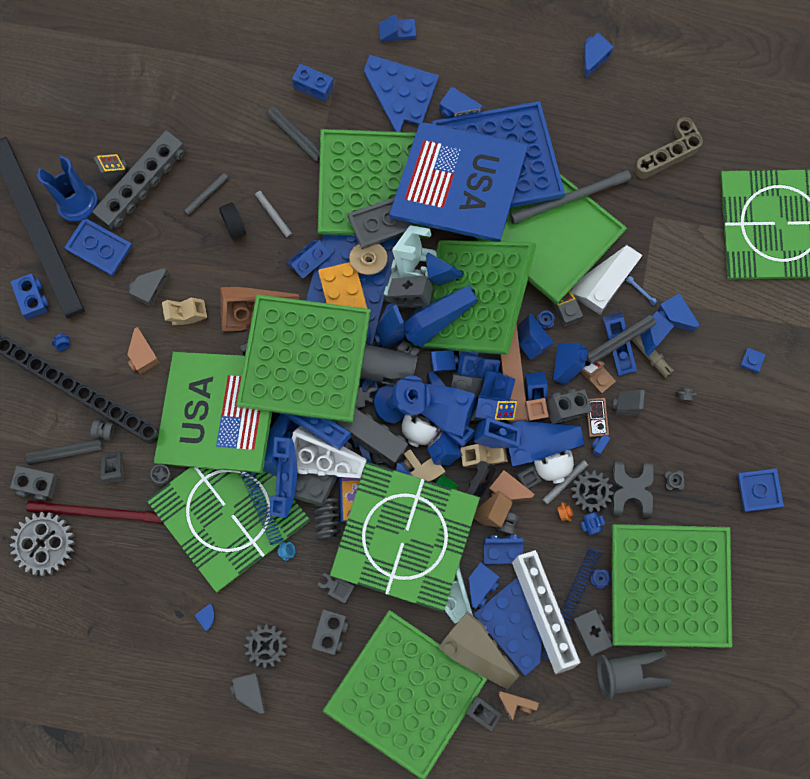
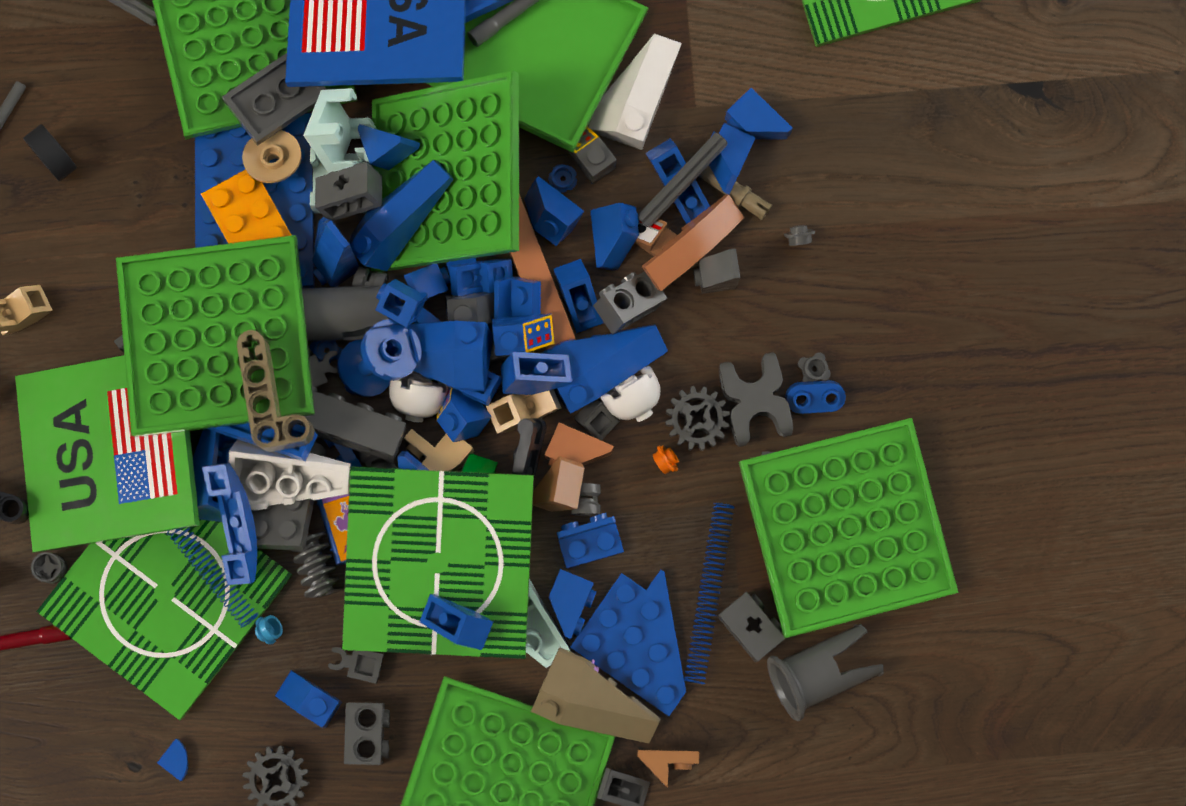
camera: 20 degrees left, 5 degrees up
nougat wedge [220,287,299,331] -> none
light grey bar [255,191,292,238] -> none
blue bracket [286,239,330,278] -> none
white brick [512,550,580,674] -> none
nougat plate [525,398,549,421] -> none
light grey bar [542,460,588,505] -> none
blue gear [580,512,605,535] -> none
tile [587,398,609,438] -> none
blue plate [591,434,610,457] -> none
blue plate [591,569,610,589] -> none
medium blue hinge [626,276,657,306] -> none
blue plate [737,468,784,512] -> none
blue plate [740,348,765,373] -> none
none -> dark tan beam [237,330,315,452]
none -> blue slope [275,670,342,728]
none -> blue brick [375,279,428,327]
none -> blue slope [419,594,493,650]
none -> nougat slope [642,194,744,291]
none -> blue plate [785,380,846,414]

